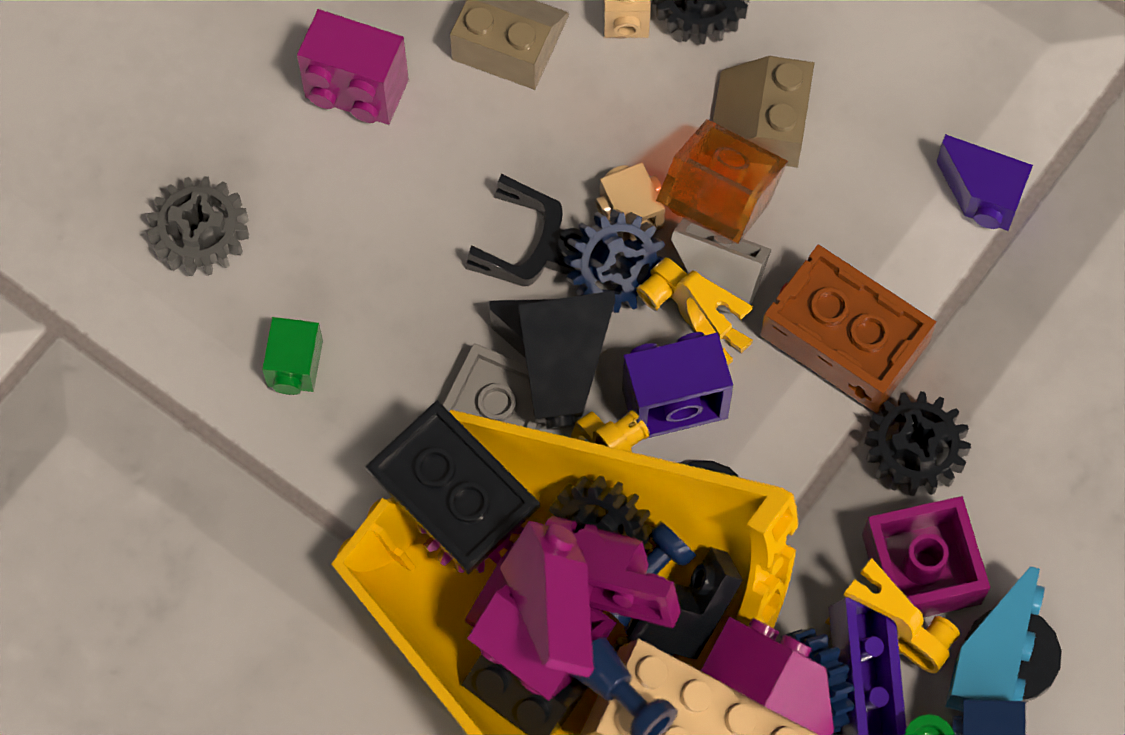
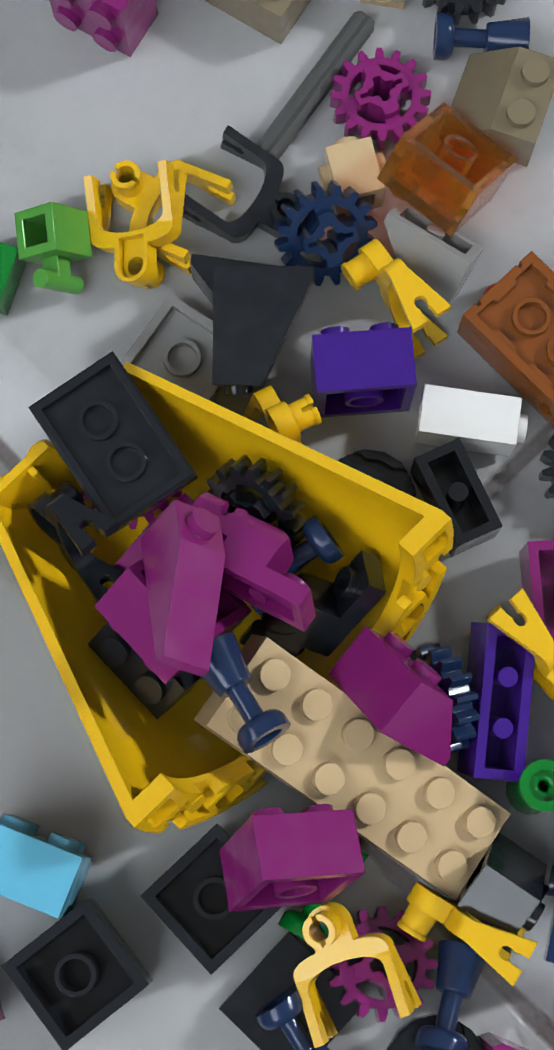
camera: 10 degrees right, 10 degrees up
none -> bright green brick [14,202,92,295]
none -> black piece [27,481,124,602]
none -> yellow piece [83,160,187,290]
none -> yellow piece [110,160,237,275]
none -> dark grey axle [257,11,375,160]
none -> magenta gear [330,48,431,150]
none -> black brick [410,438,503,557]
none -> white brick [415,384,528,457]
none -> dark blue piece [433,13,530,61]

